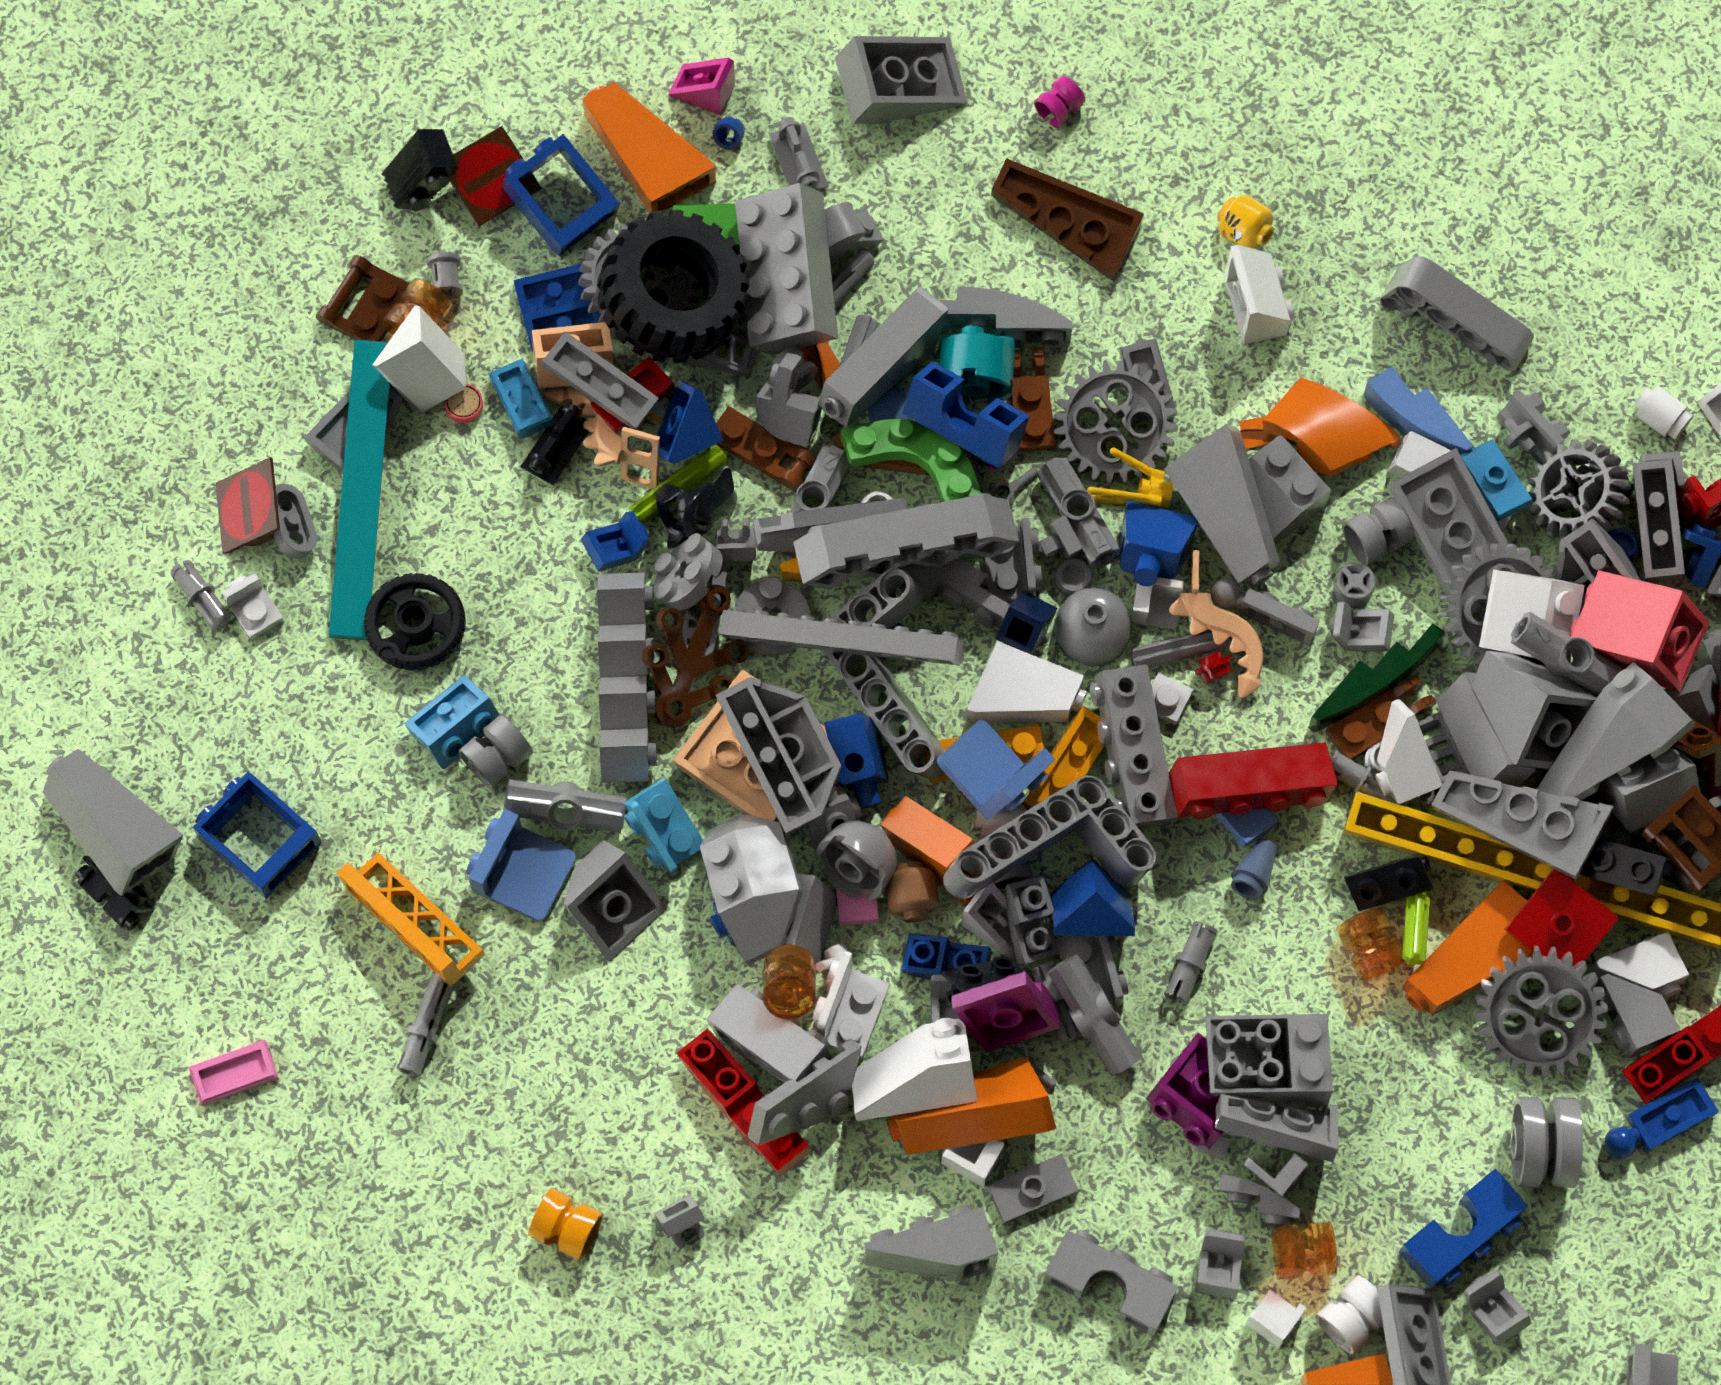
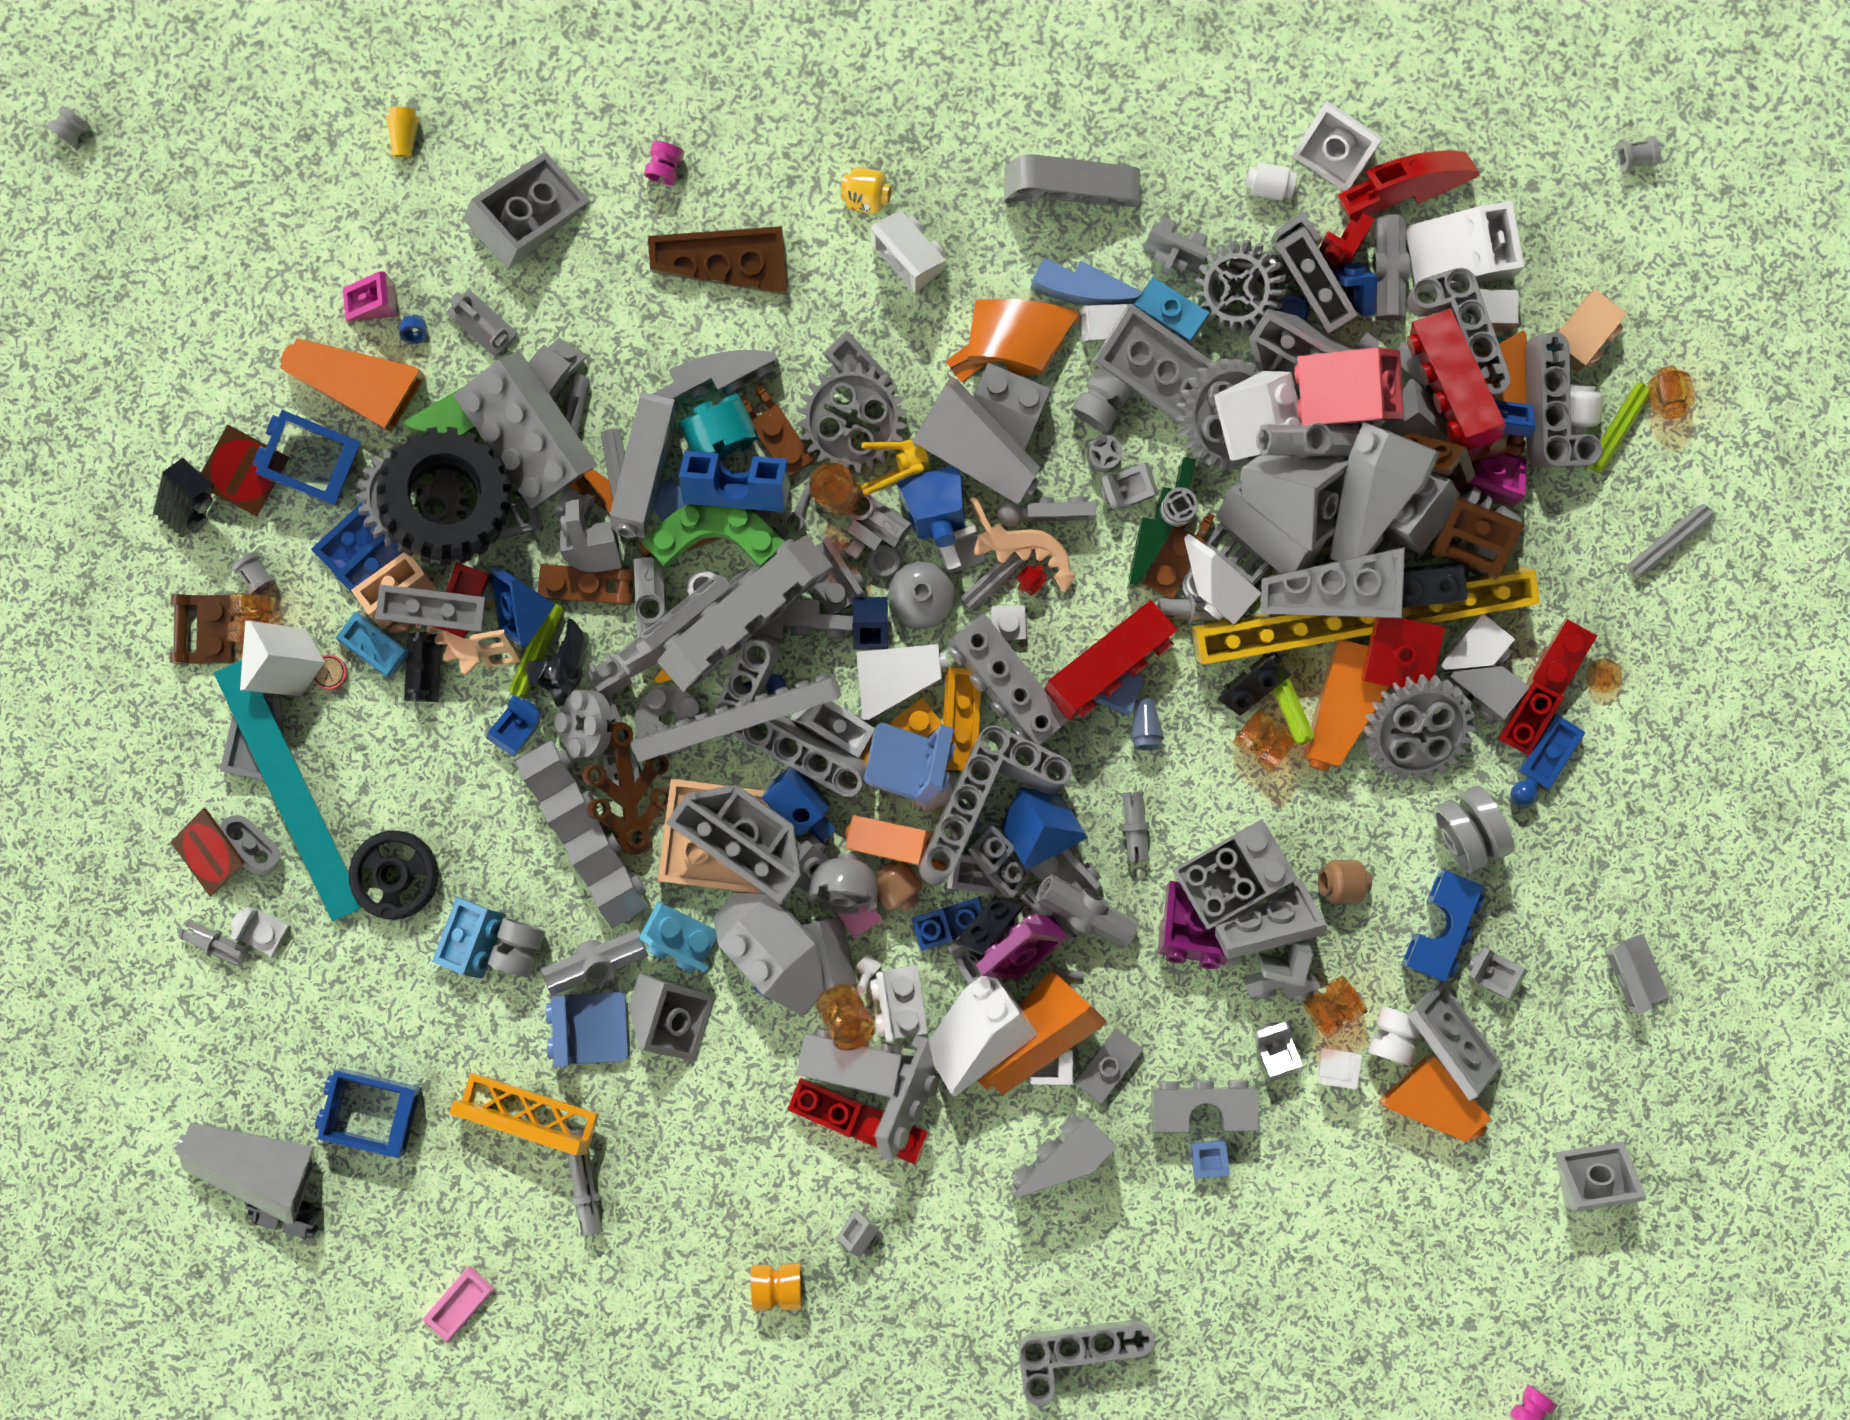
camera: 30 degrees left, 15 degrees up
none -> white slope [790,701,875,758]
none -> clear orange wheel [809,462,862,516]
none -> light grey wheel [1160,487,1198,527]
none -> medium blue plate [1190,1139,1230,1179]
none -> medium nougat head [1318,860,1372,905]

